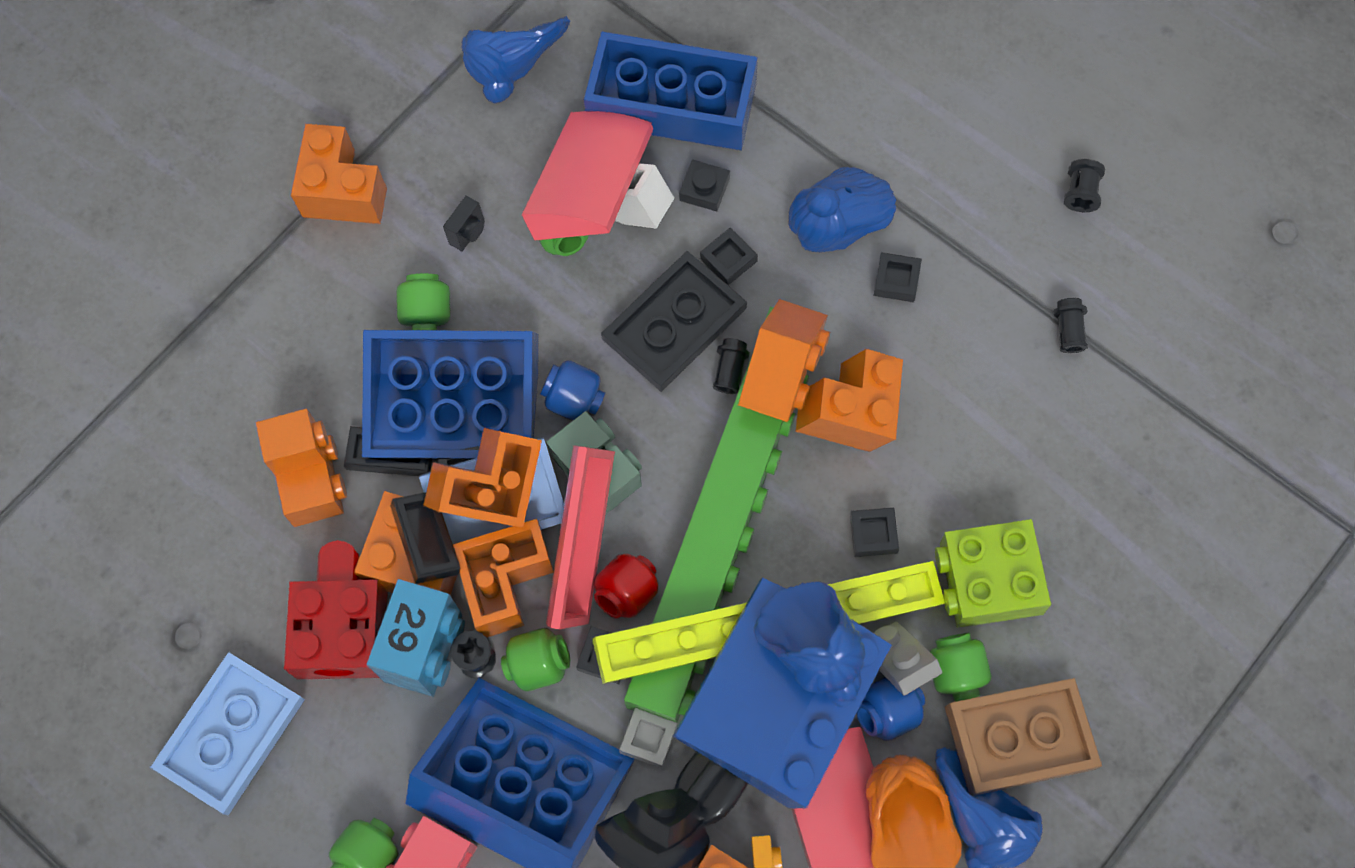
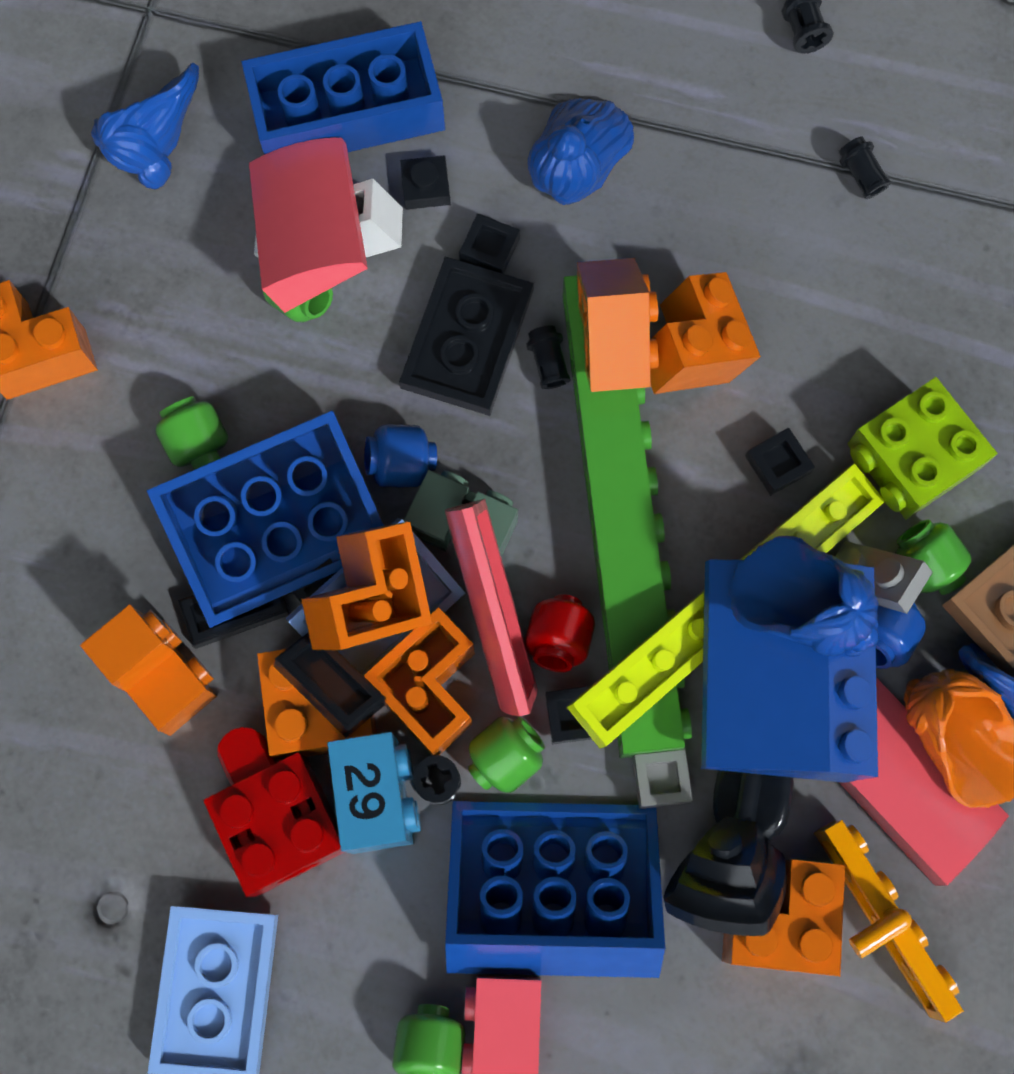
camera: 30 degrees left, 5 degrees up
black plate [443,195,485,252] -> none
black plate [873,252,922,302] -> none

